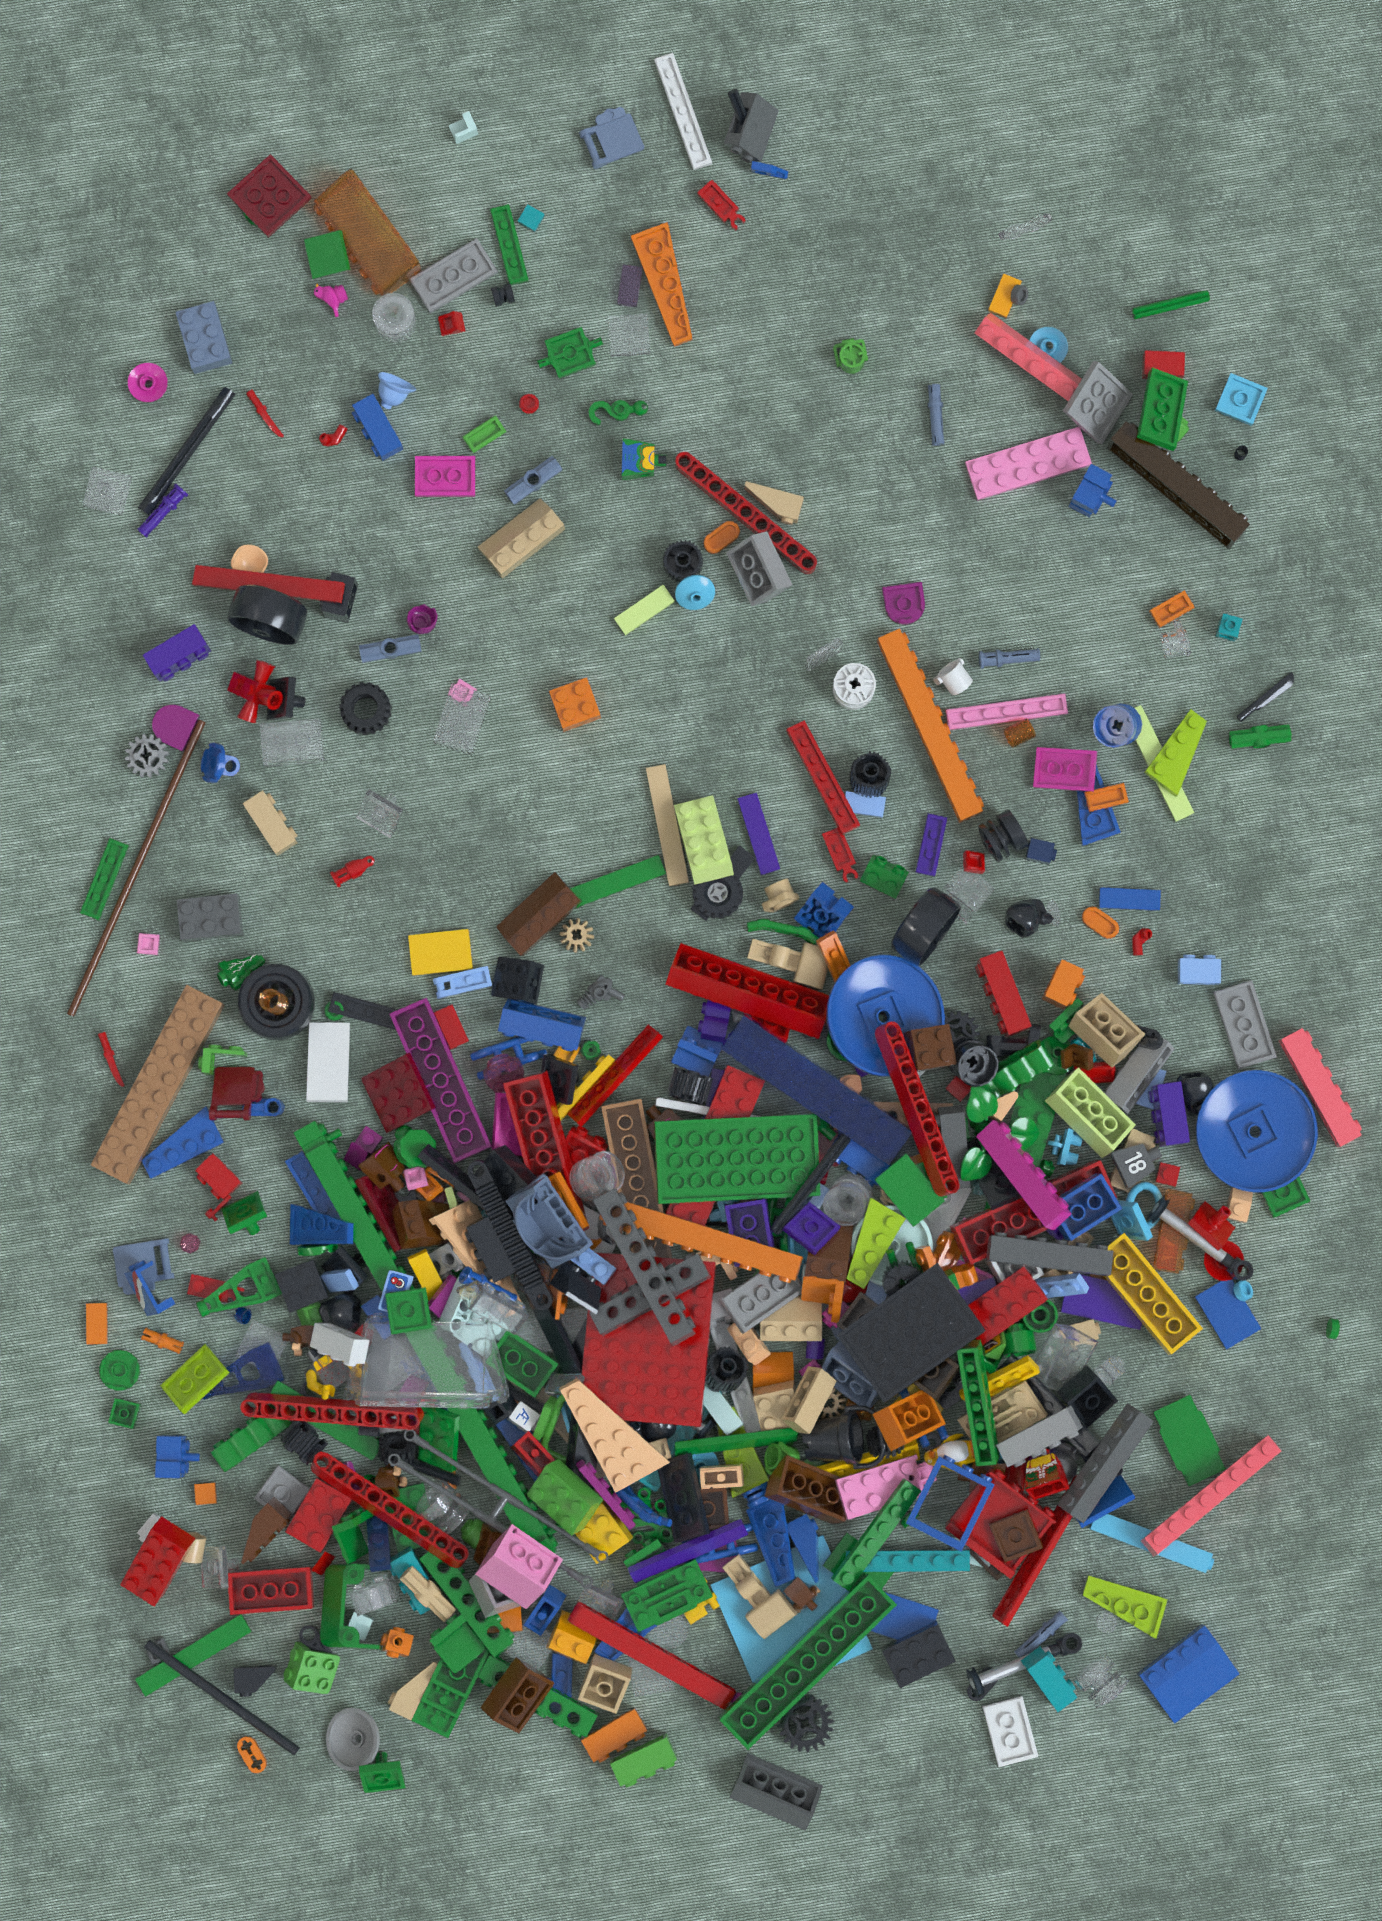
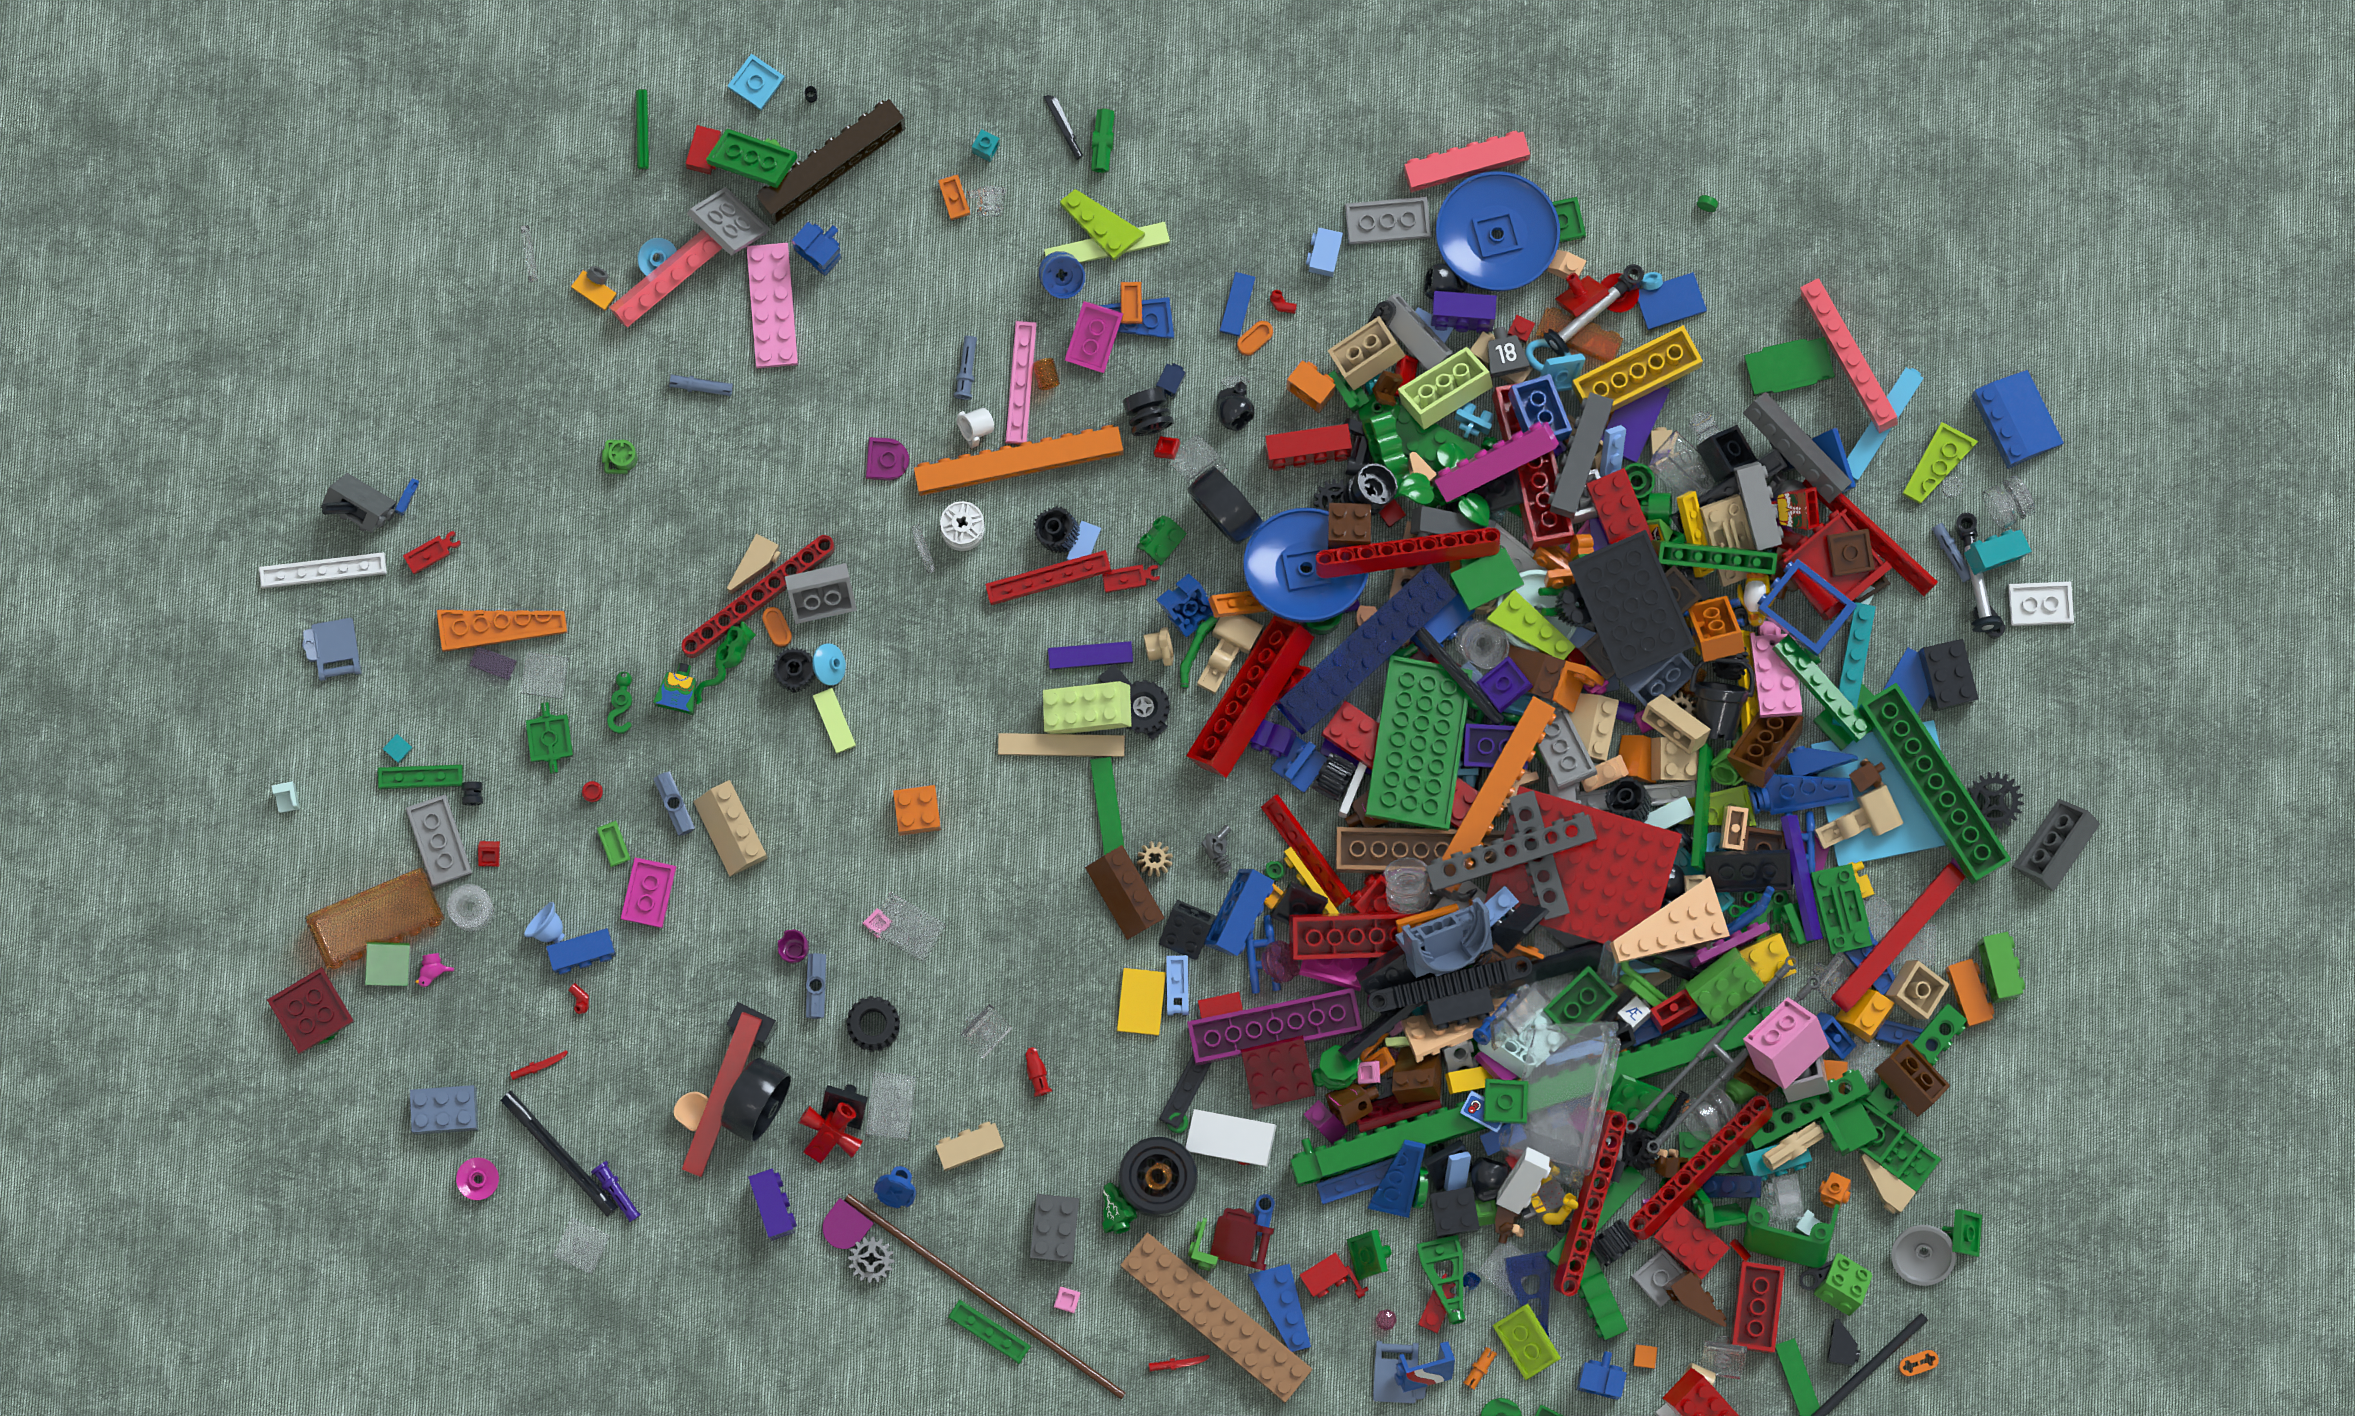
camera: 80 degrees left, 5 degrees down
dark purple tile [915,813,948,877] -> none
none -> green animal [696,621,756,705]

